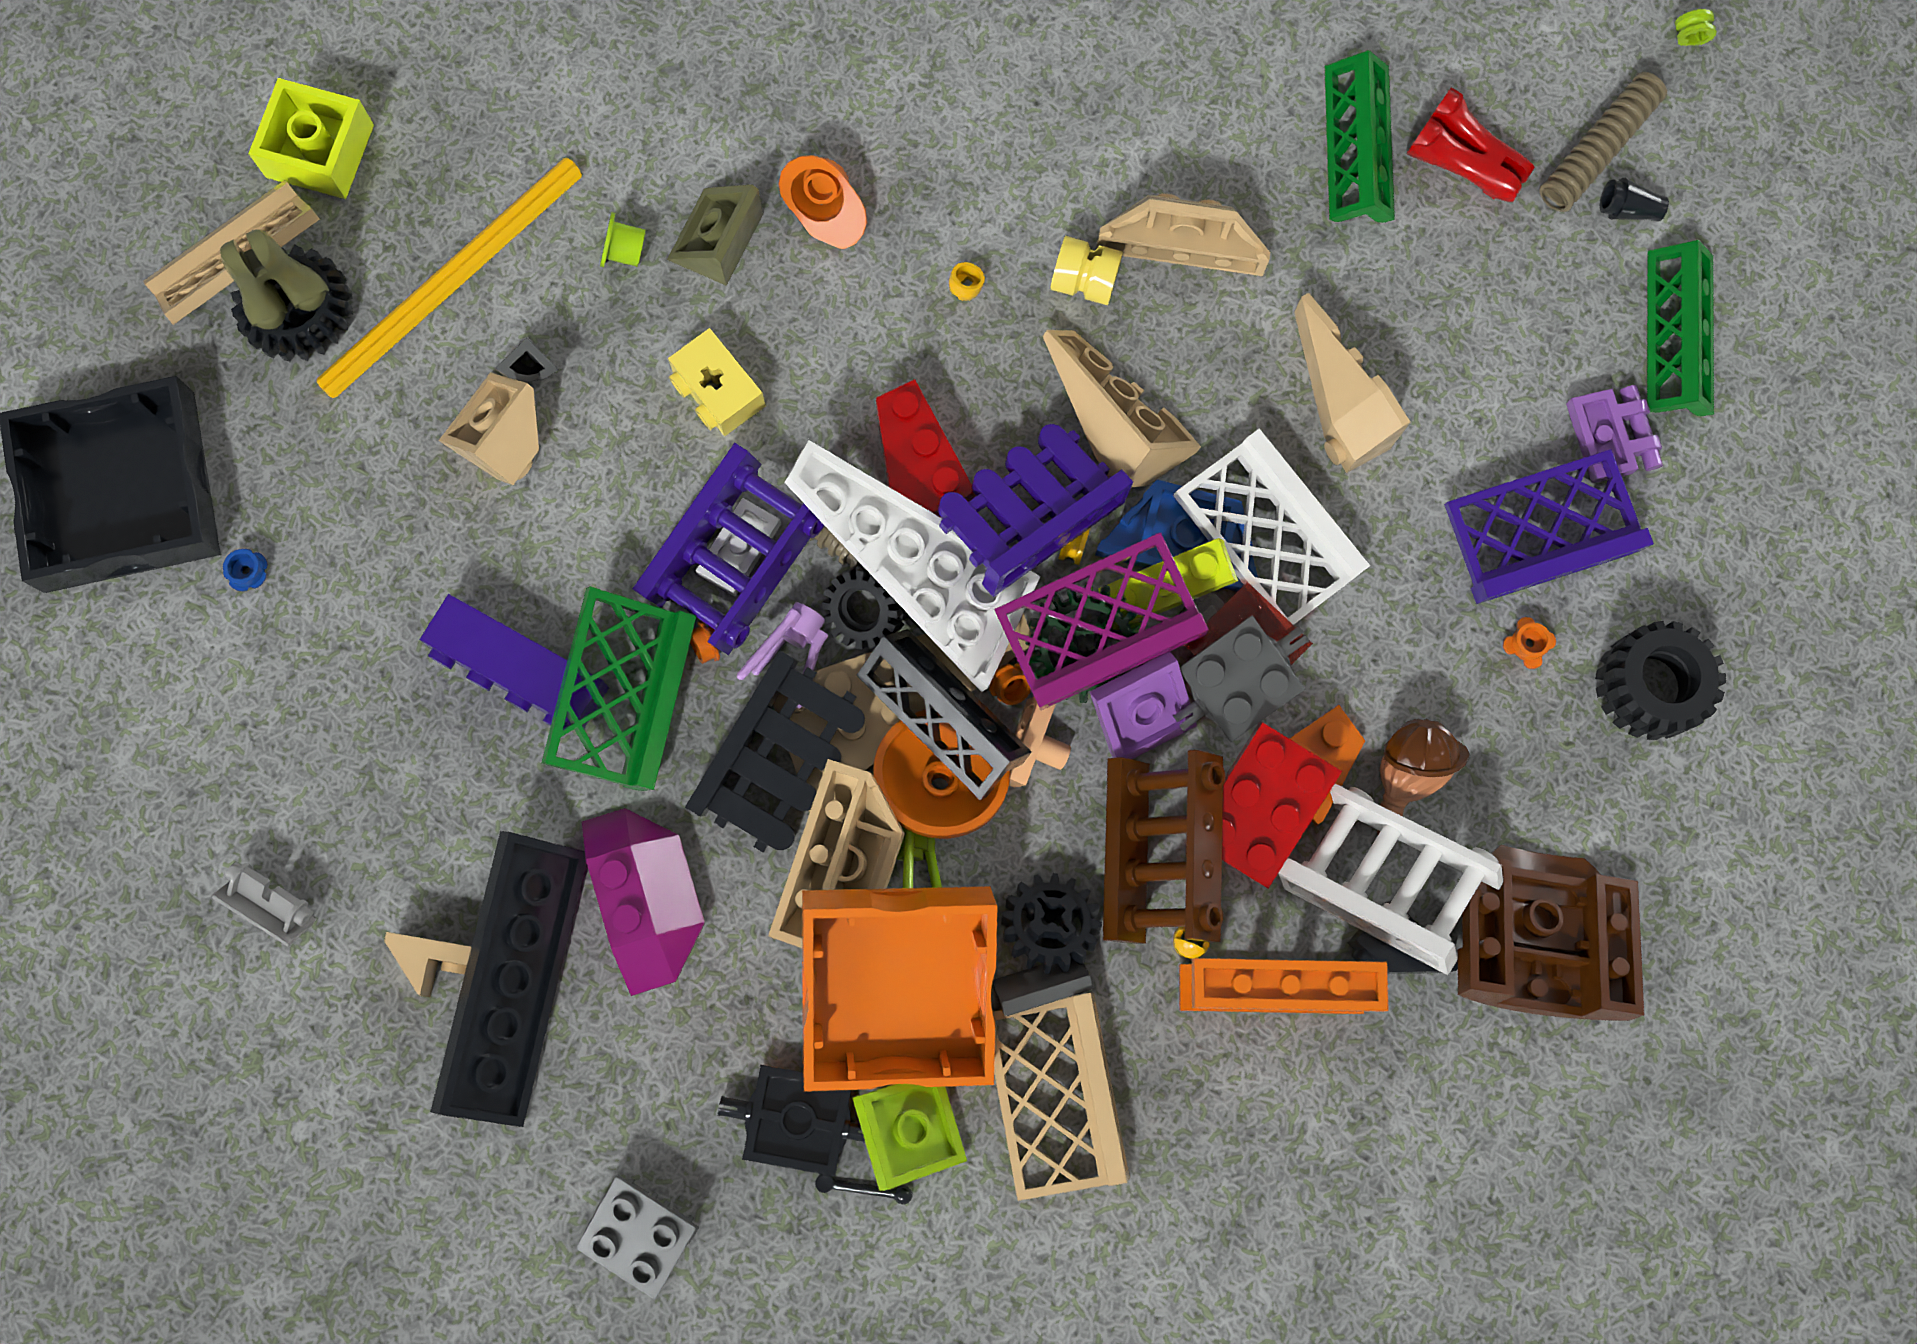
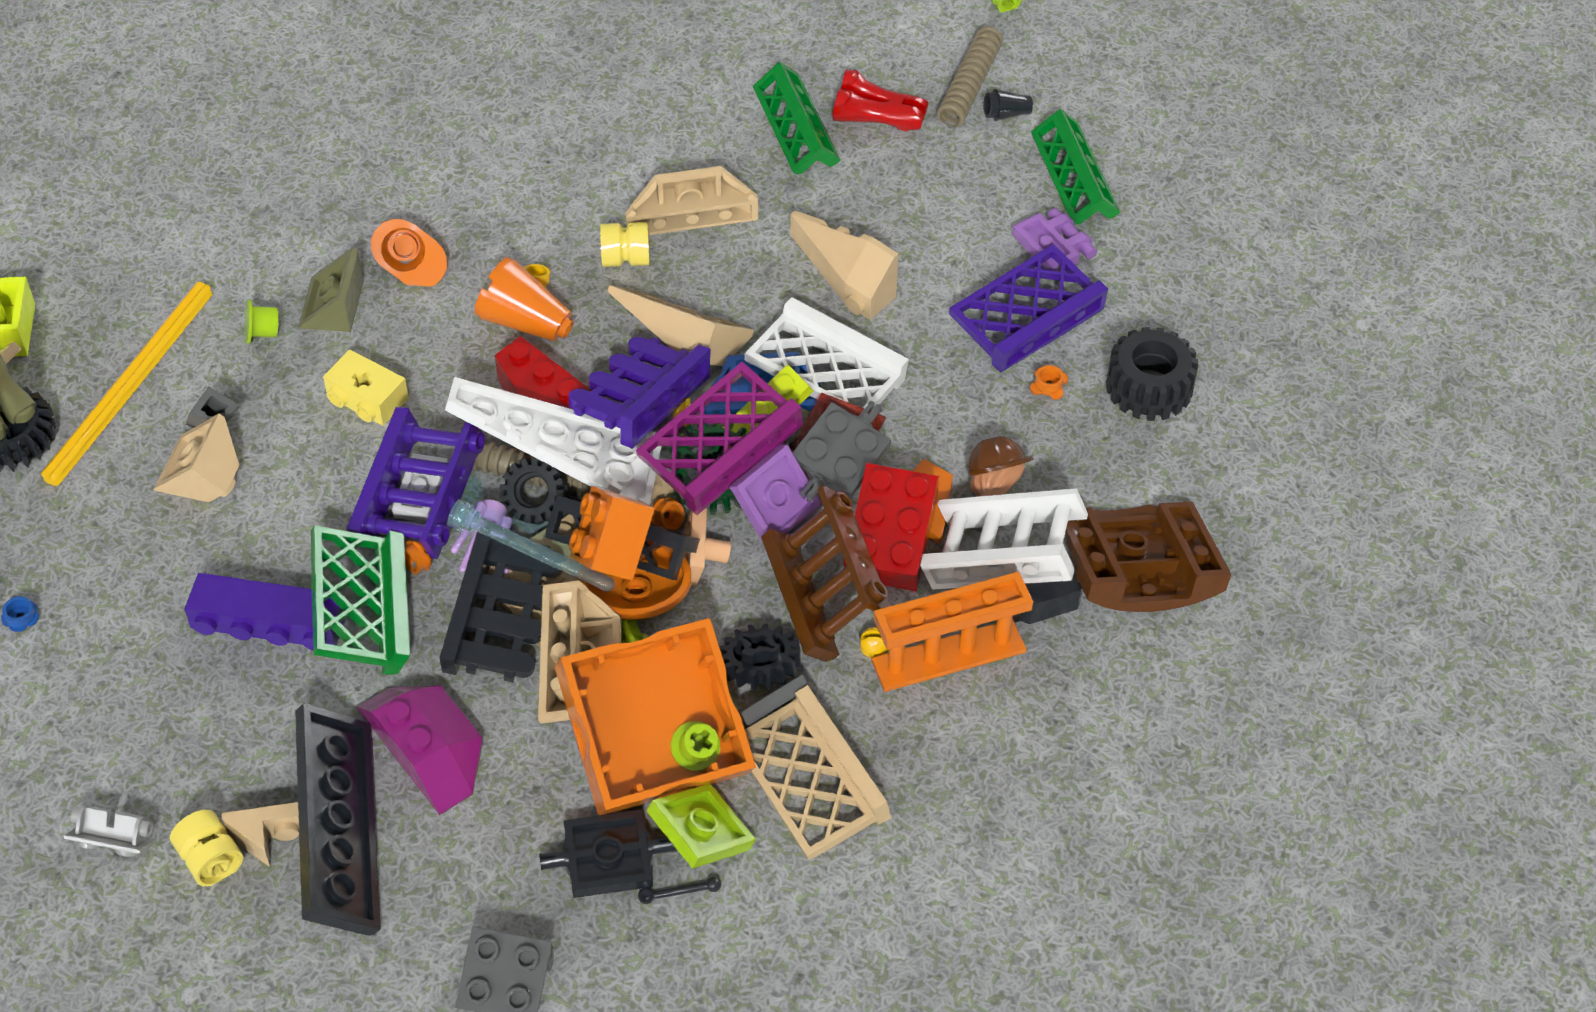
camera: 15 degrees left, 25 degrees down
none -> light yellow wheel [170,810,244,887]
none -> clear light blue piece [447,499,615,591]
none -> orange cone [474,257,574,342]
none -> orange slope [569,485,655,581]
none -> lime piece [670,721,721,771]

